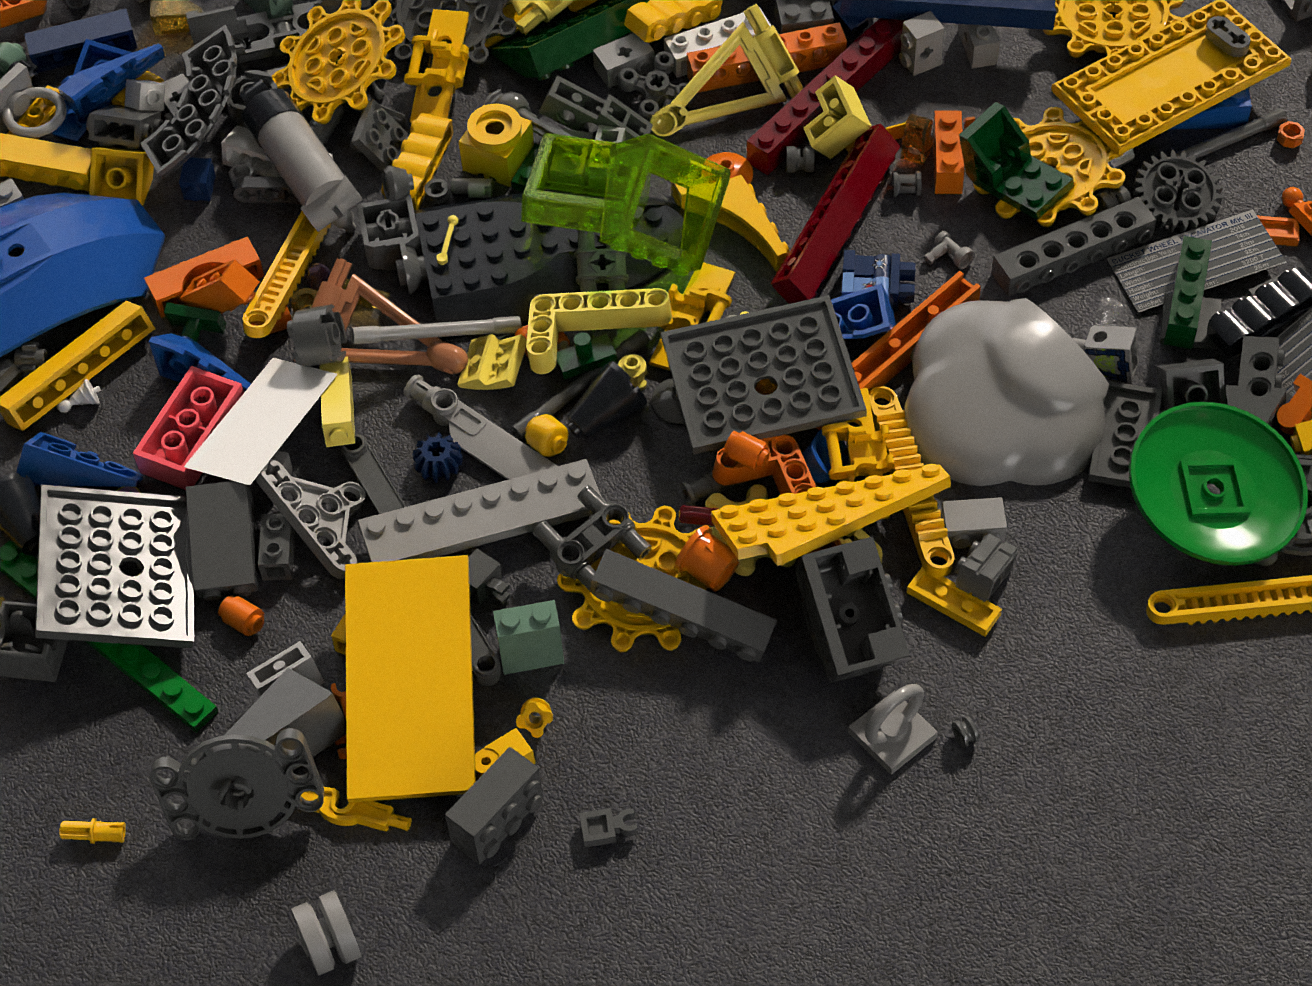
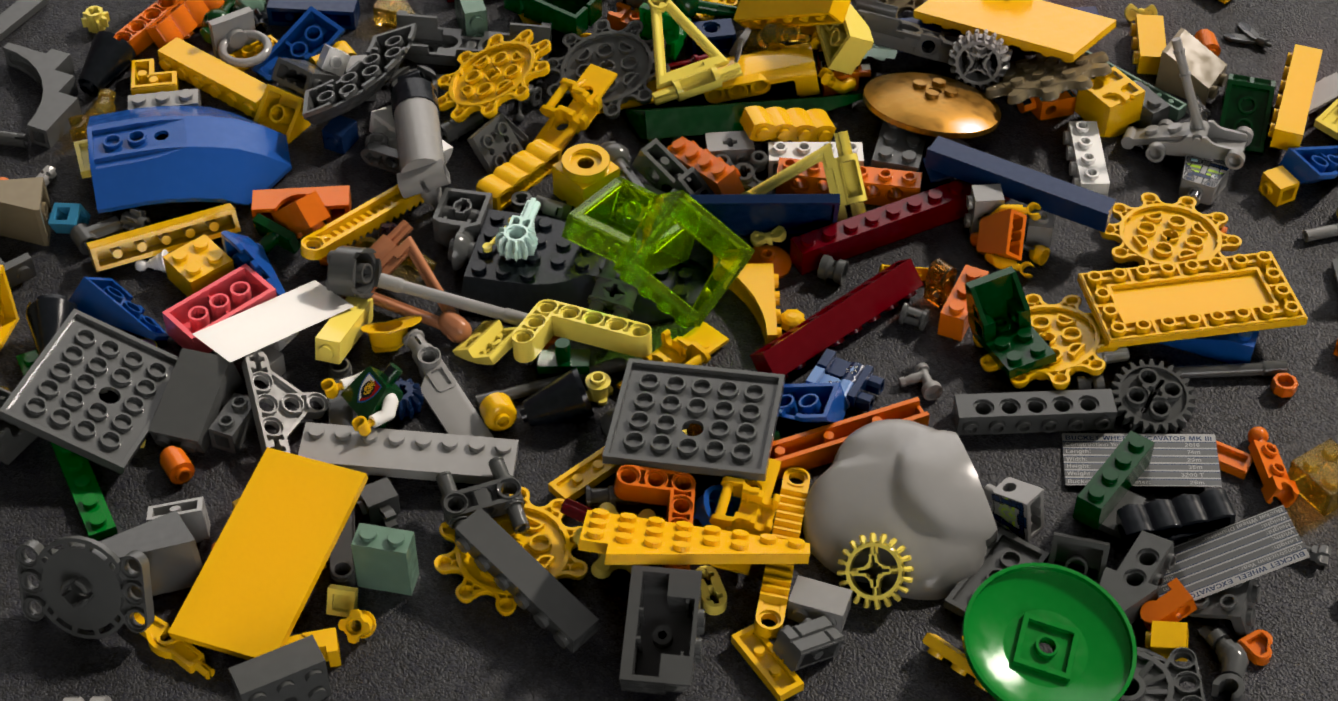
camera: 20 degrees right, 10 degrees down
blue wedge [58,43,165,120] -> none
dark grey cone [382,166,414,200] -> none
orange piece [674,525,739,592] -> none
orange brick [724,431,771,470] -> none
light yellow brick [803,75,872,159] -> none
clear bar [1096,297,1123,326] -> none
dark grey beam [1205,16,1251,57] -> none
none -> yellow brick [163,234,235,297]
none -> torso [321,362,403,436]
none -> light yellow tile [326,584,358,617]
none -> yellow piece [361,315,422,353]
none -> light aqua gear [495,197,541,262]
none -> yellow plate [548,446,622,501]
none -> orange brick [667,136,745,195]
none -> dark blue tile [689,194,840,237]
none -> light yellow piece [750,226,787,247]
none -> yellow tile [781,309,805,332]
none -> light yellow gear [837,532,914,610]
none -> yellow tile [922,632,987,692]
none -> orange torso [970,202,1041,278]
none -> yellow hinge [1023,244,1050,266]

